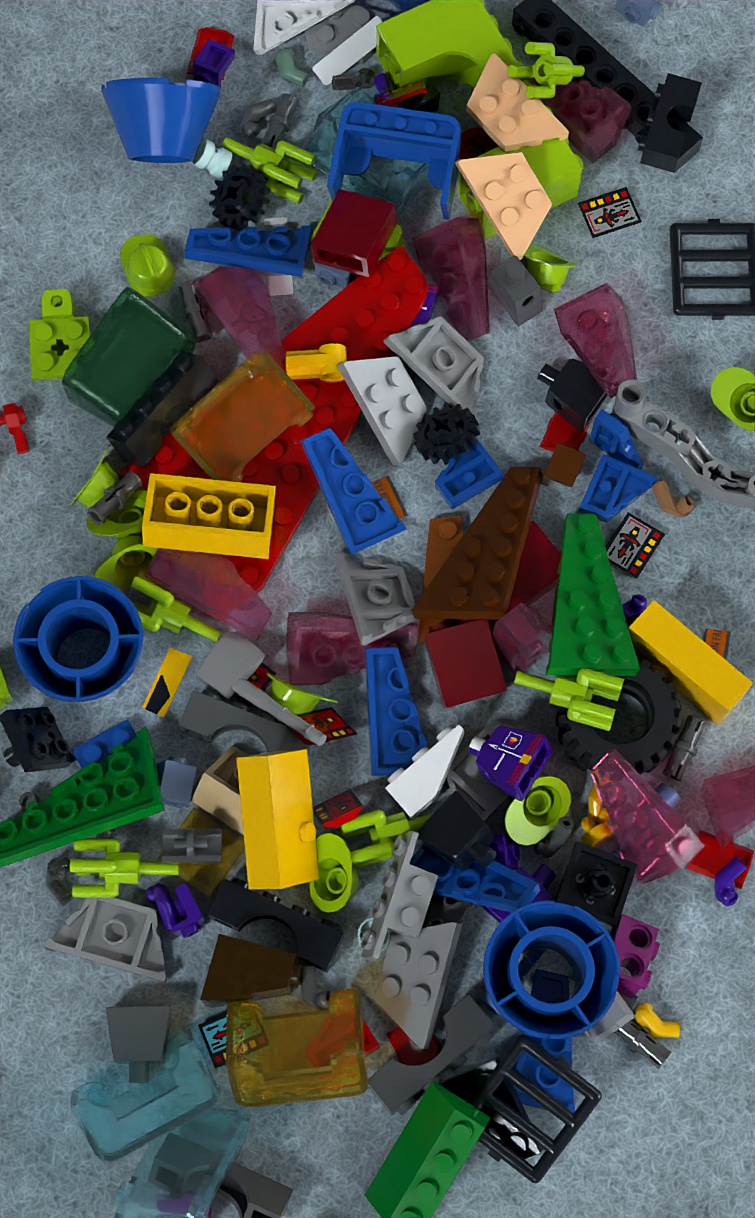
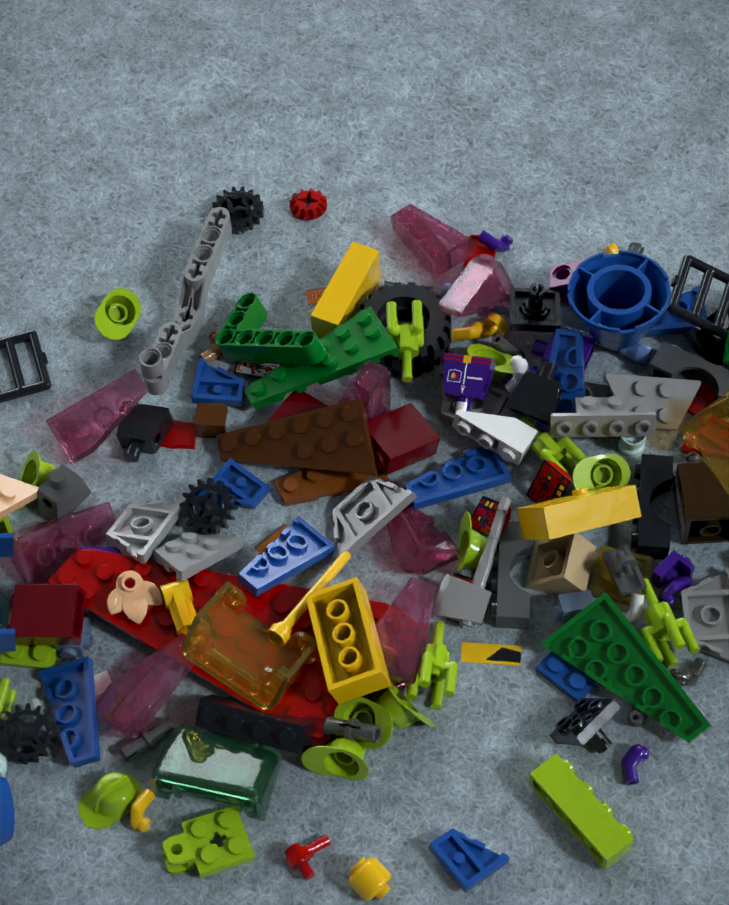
camera: 105 degrees left, 15 degrees down
blue cone [13,576,144,702] -> none
blue wing [589,409,643,469] -> none
none -> light nougat plate [107,571,163,624]
none -> yellow arm [130,789,155,833]
none -> green beam [215,292,327,365]
none -> yellow piece [266,551,351,647]
none -> white arm [504,355,529,394]
none -> white arm [622,593,645,625]

